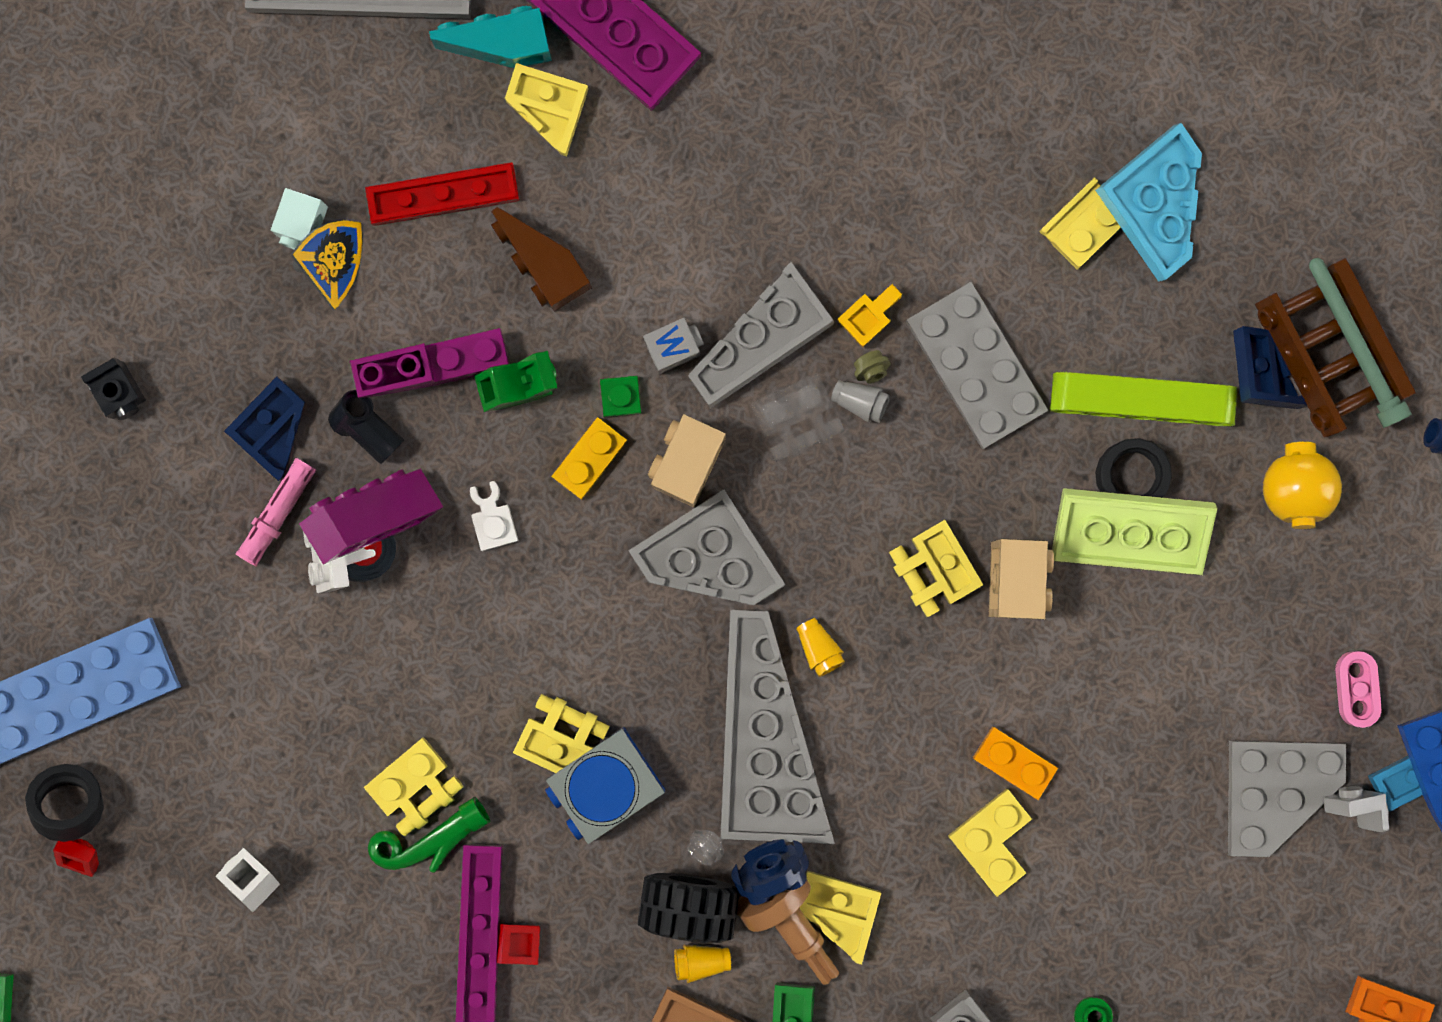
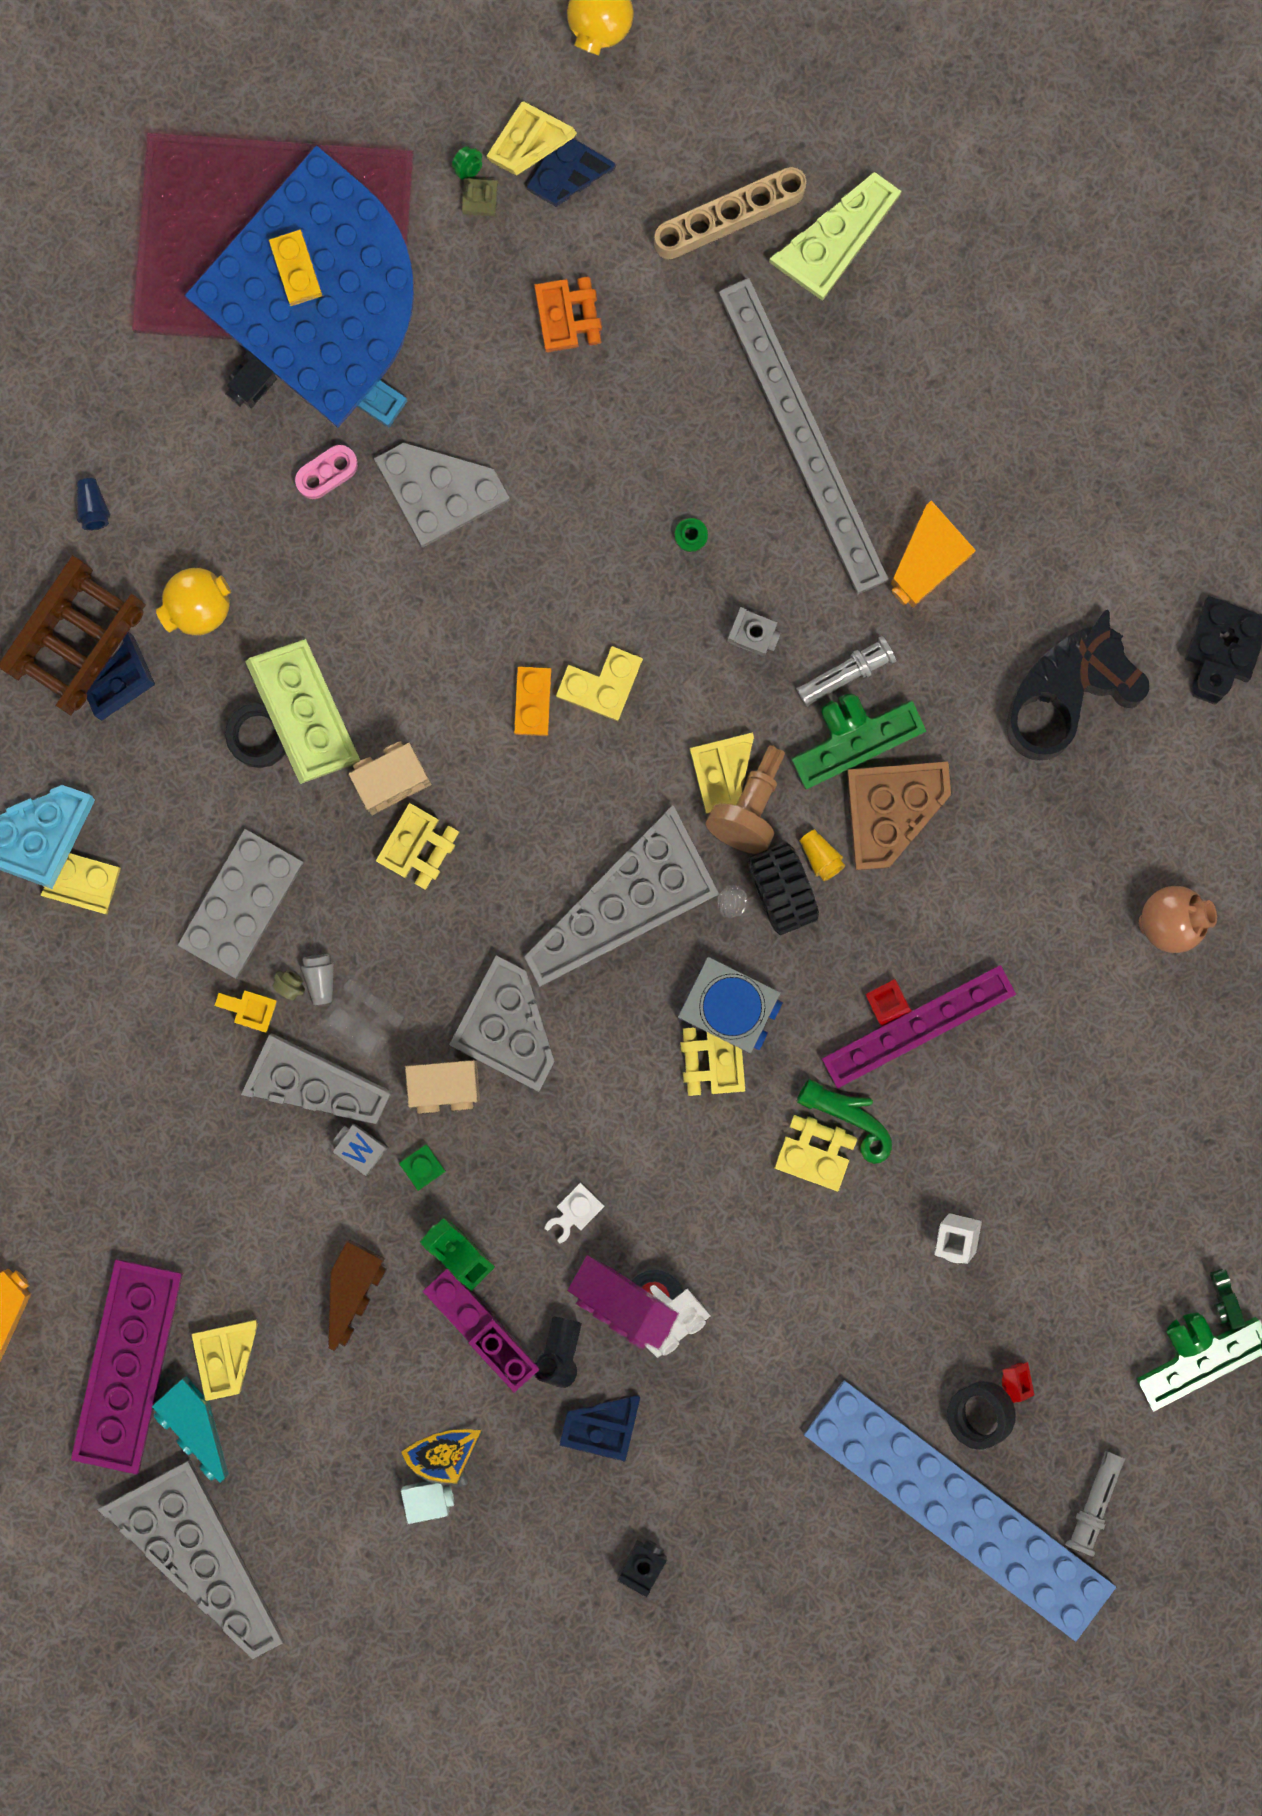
camera: 125 degrees left, 0 degrees up
bright pink pin [235,458,317,567] -> none
red tile [365,162,520,226] -> none
yellow plate [551,417,628,500] -> none
dark blue plate [731,839,809,905] -> none
yellow cone [796,618,845,677] -> none
lime beam [1050,372,1238,426] -> none
sand green piece [1309,258,1412,428] -> none
light grey bracket [1323,786,1389,832] -> none

